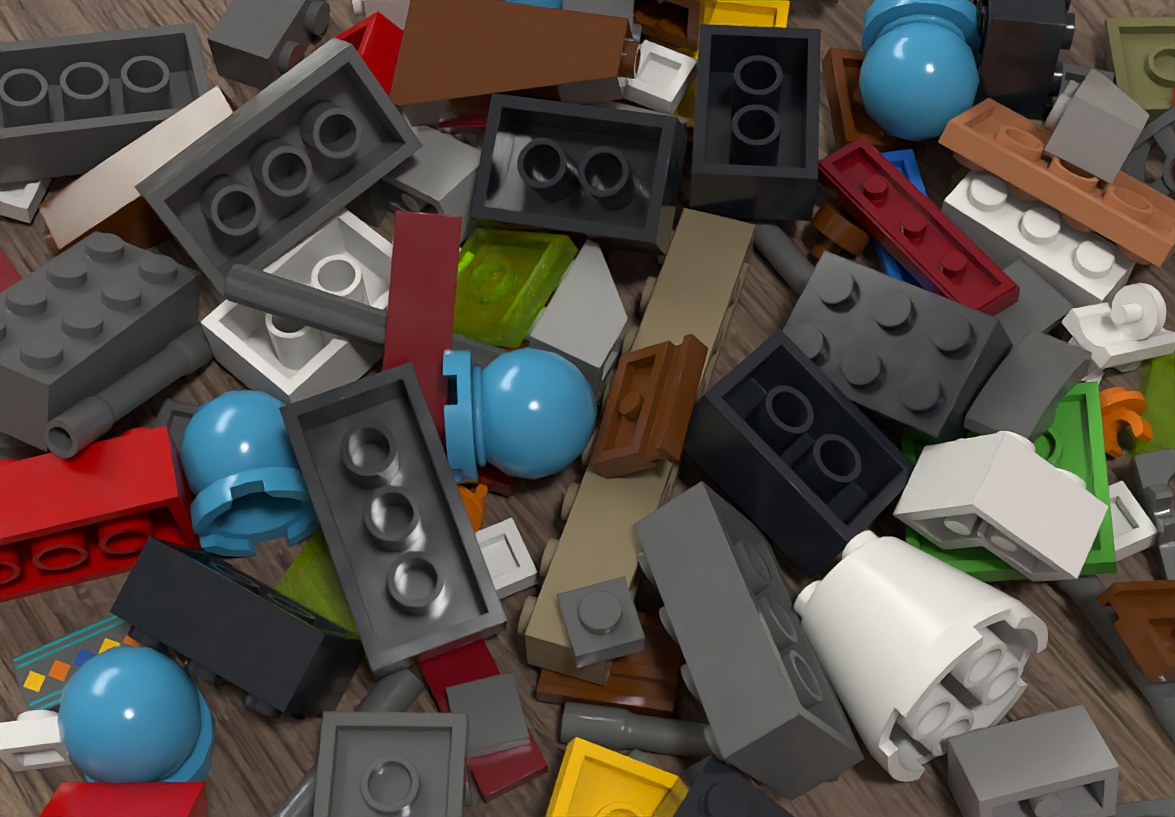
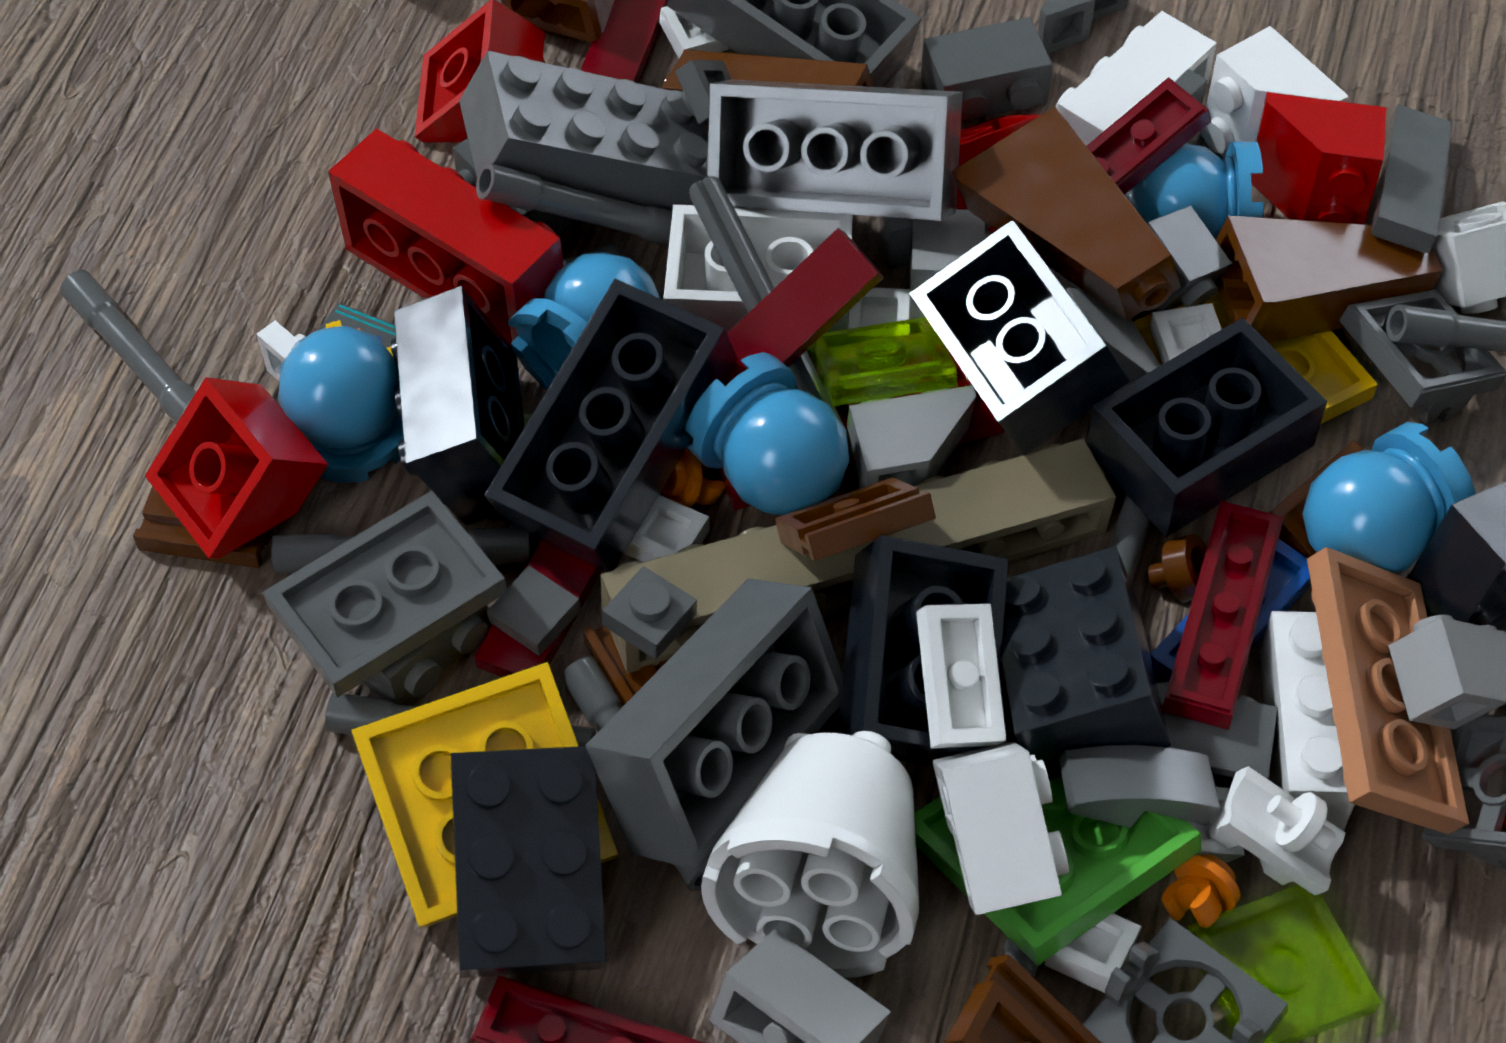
camera: 50 degrees right, 5 degrees down
none -> dark grey plate [675,60,731,124]
none -> white plate [916,604,1006,748]

